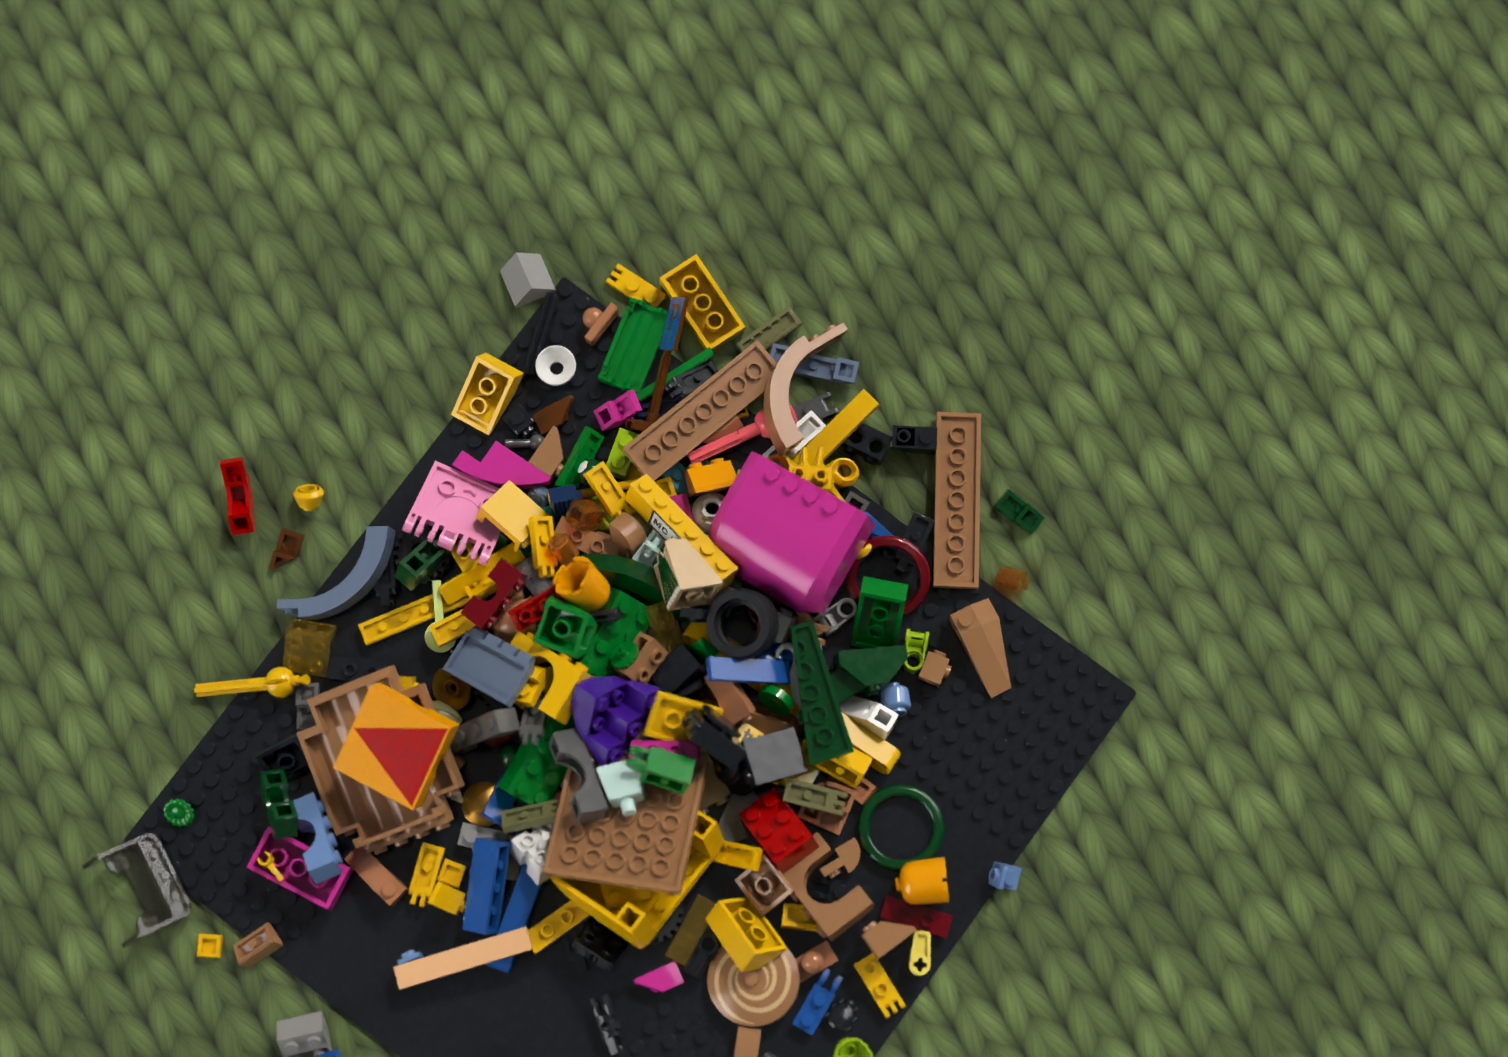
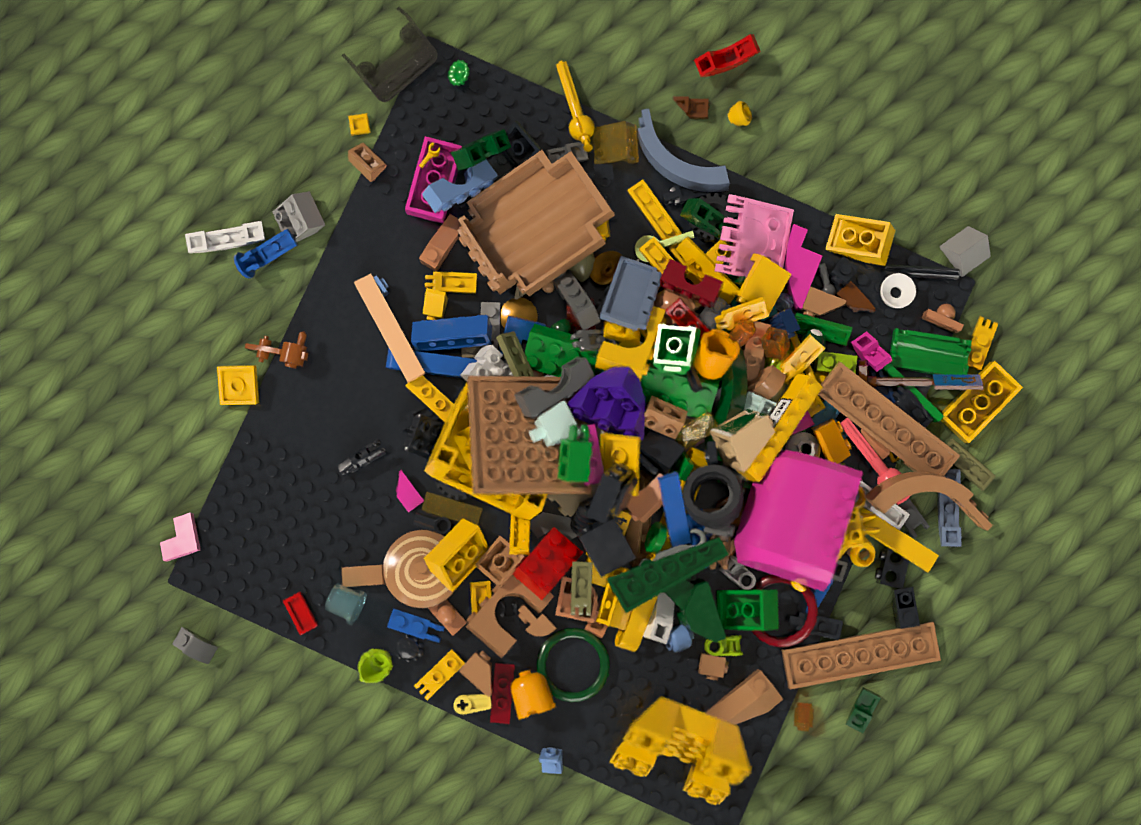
camera: 70 degrees right, 5 degrees up
light orange tile [333,683,460,810] -> none
yellow tile [437,859,467,888] -> none
green piece [610,641,639,670] -> none
none -> yellow slope [609,697,750,805]

